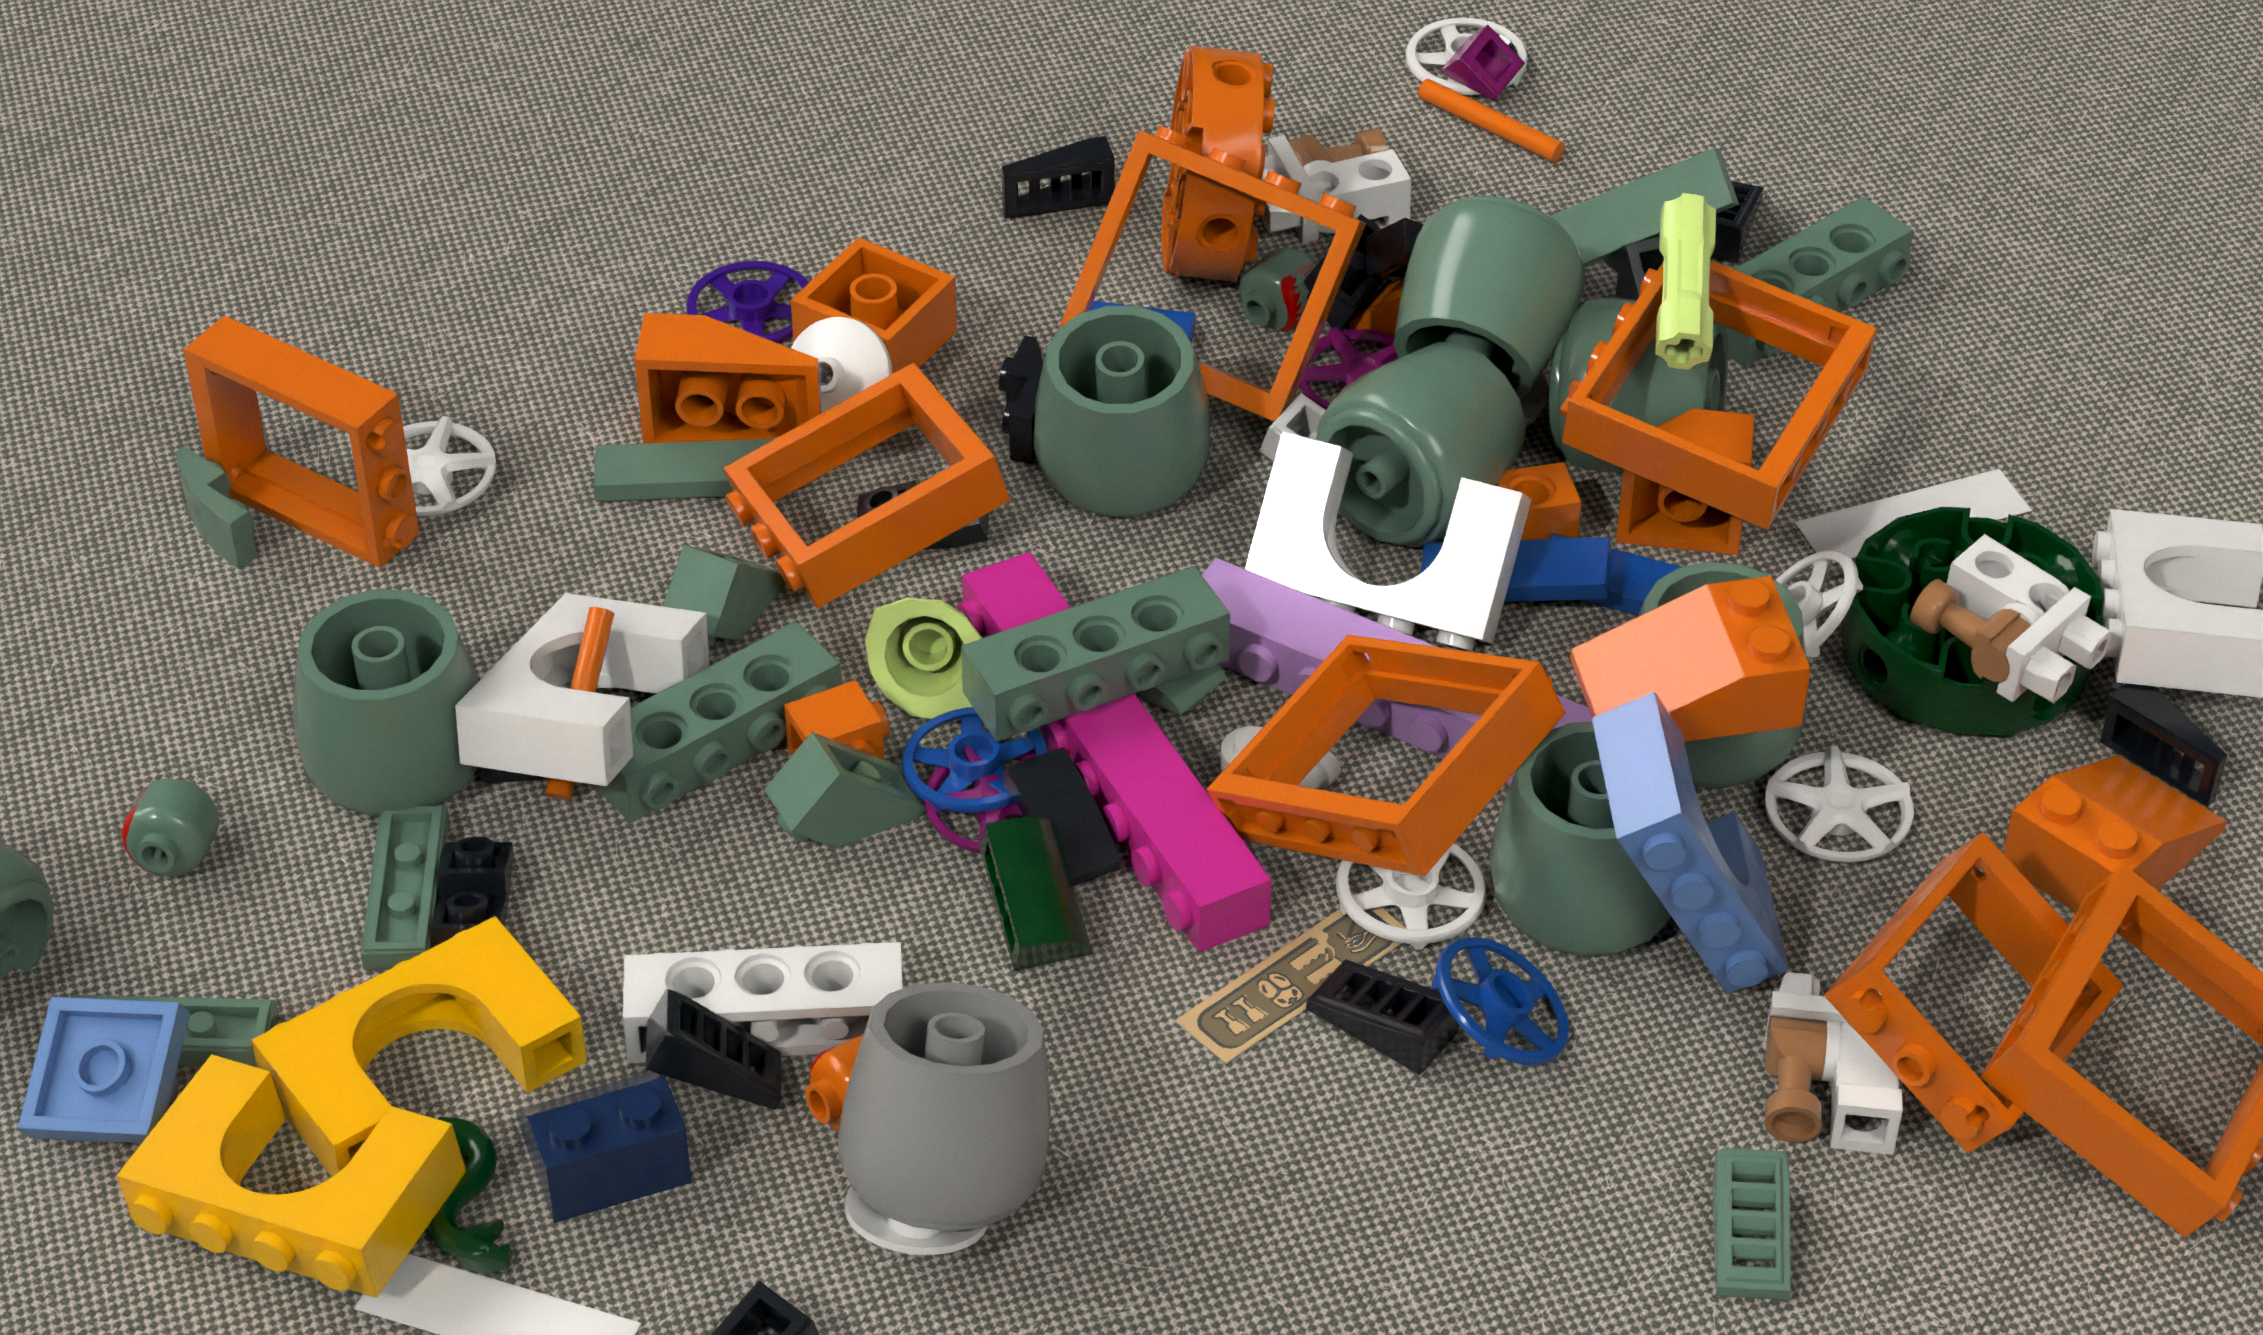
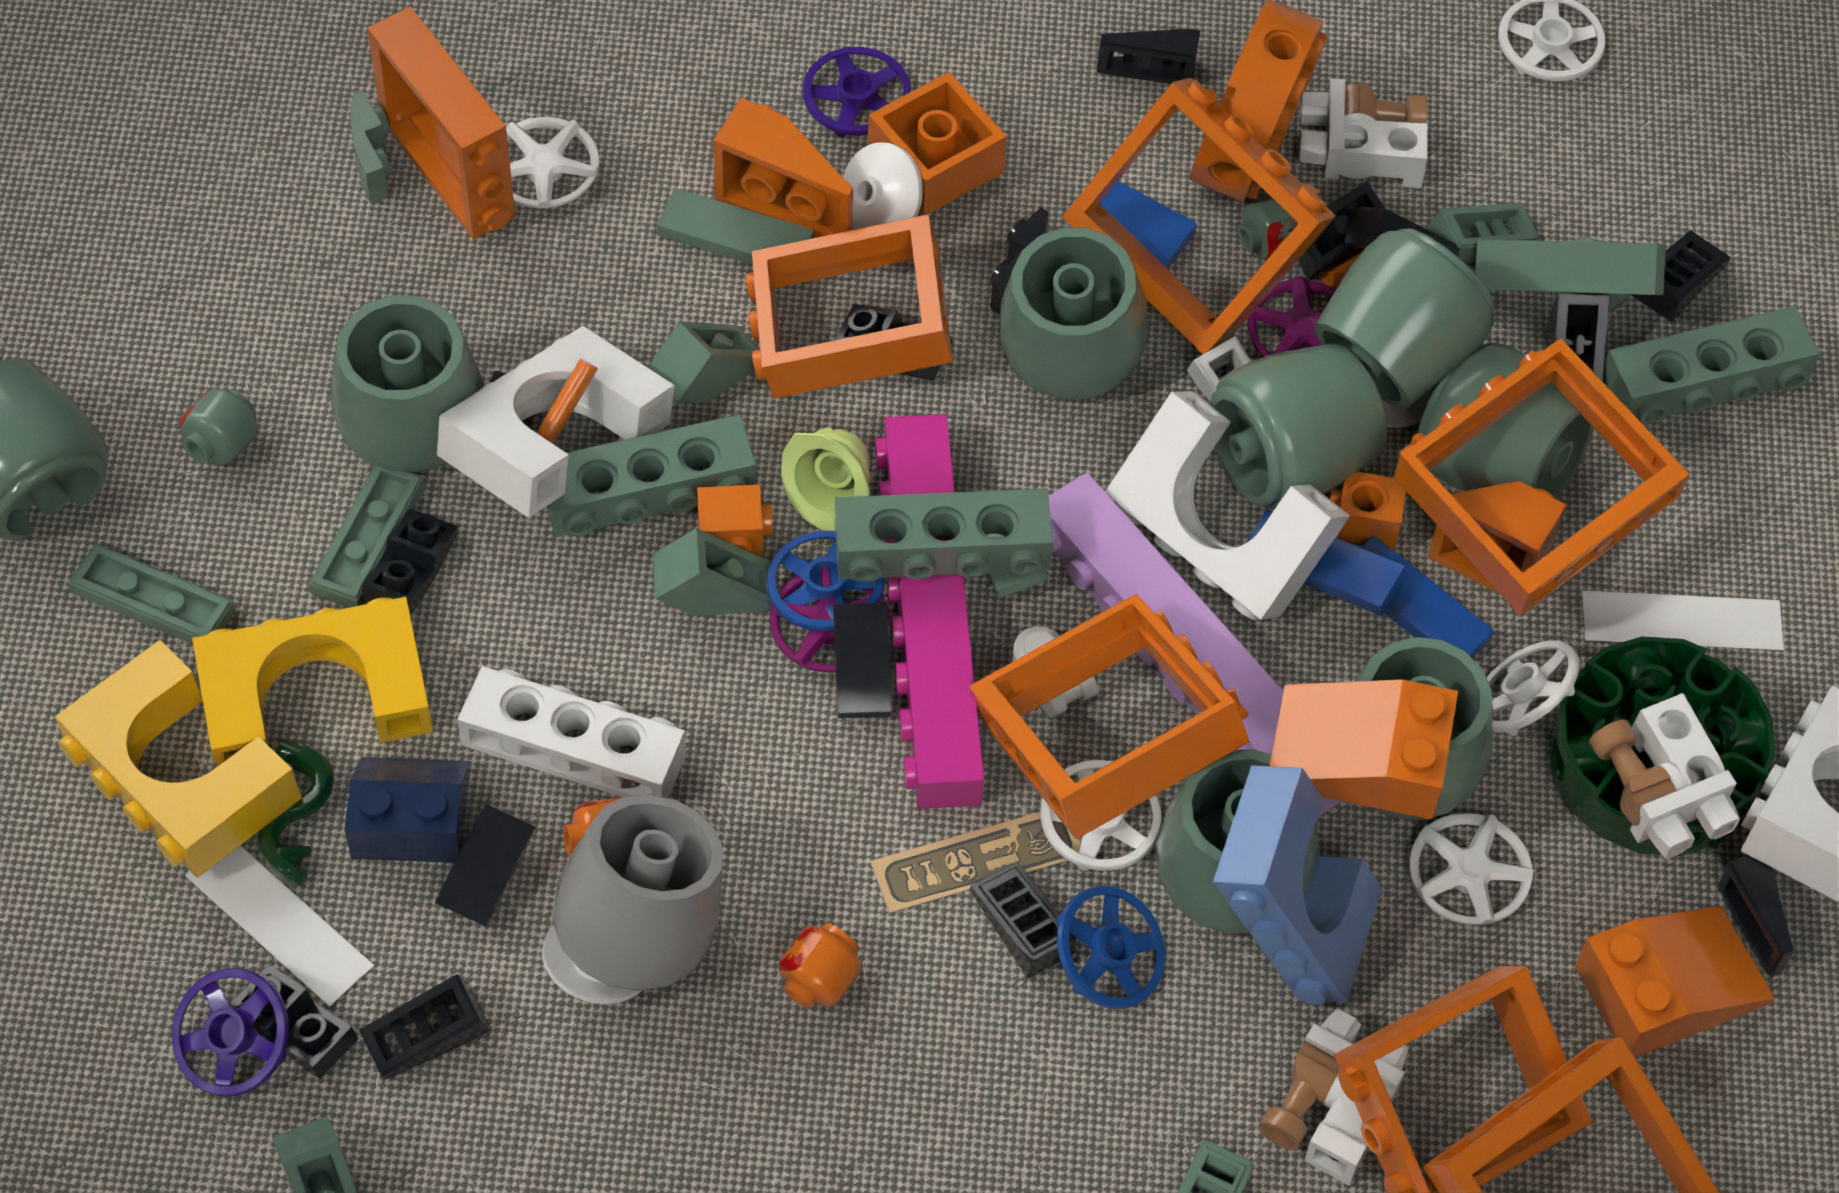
camera: 20 degrees right, 15 degrees up
medium blue hinge [18,997,190,1144] -> none
black slope [646,989,781,1110] -> none
dark green brick [980,817,1092,971] -> none
orange bar [1418,78,1565,163] -> none
magenta slope [1441,25,1525,100] -> none
yellowish green axle [1655,193,1716,370] -> none
none -> black slope [435,804,536,927]
none -> orange head [778,923,862,1009]

